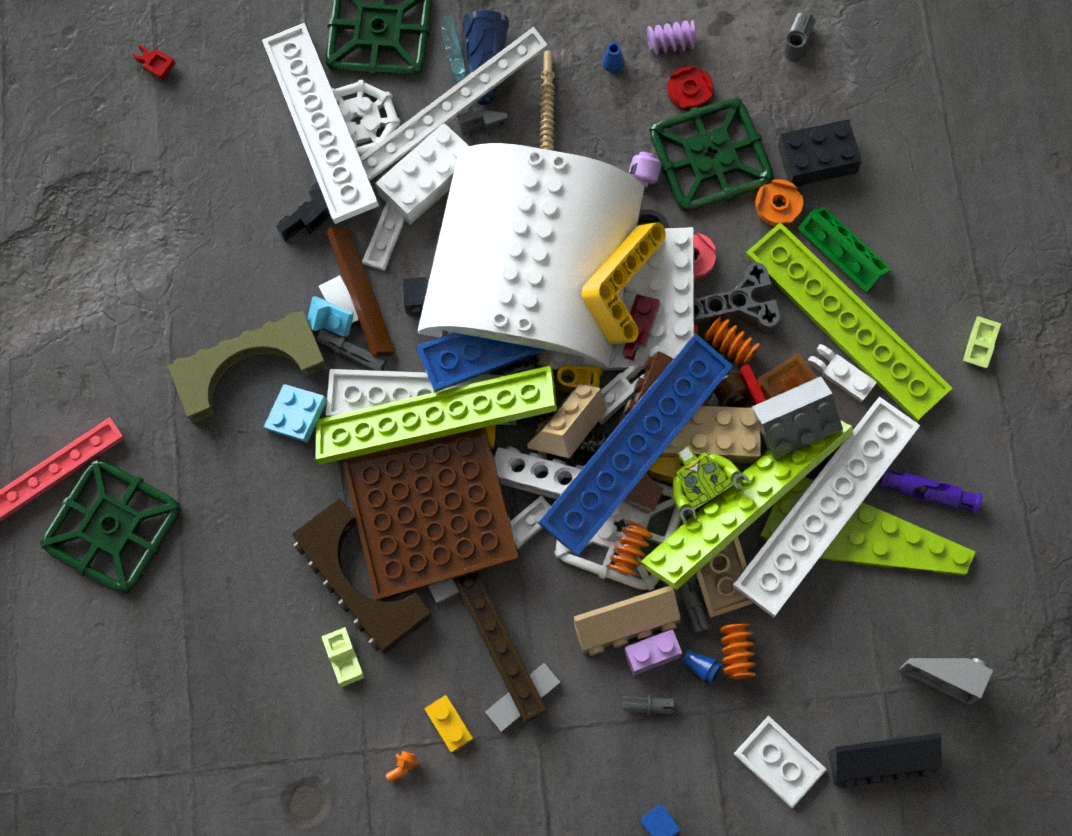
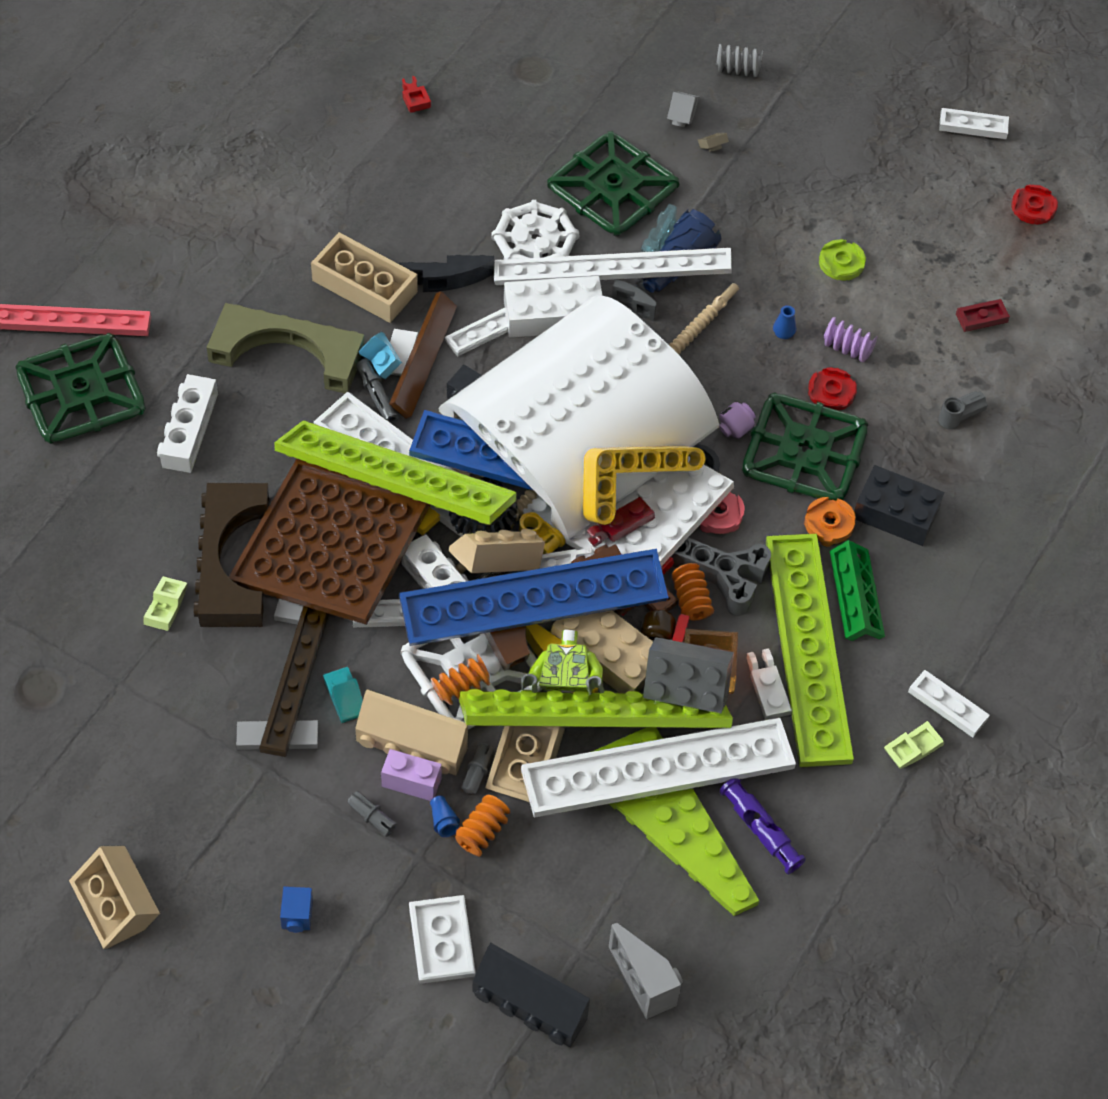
camera: 30 degrees right, 15 degrees down
white plate [262,23,379,224] -> none
plate [264,384,327,443] -> none
orange plate [386,751,420,783] -> none
yellow plate [424,695,473,753] -> none
none -> white brick [157,374,218,473]
none -> tan brick [311,232,418,323]
none -> teal slope [323,667,363,723]
none -> white plate [908,670,990,737]

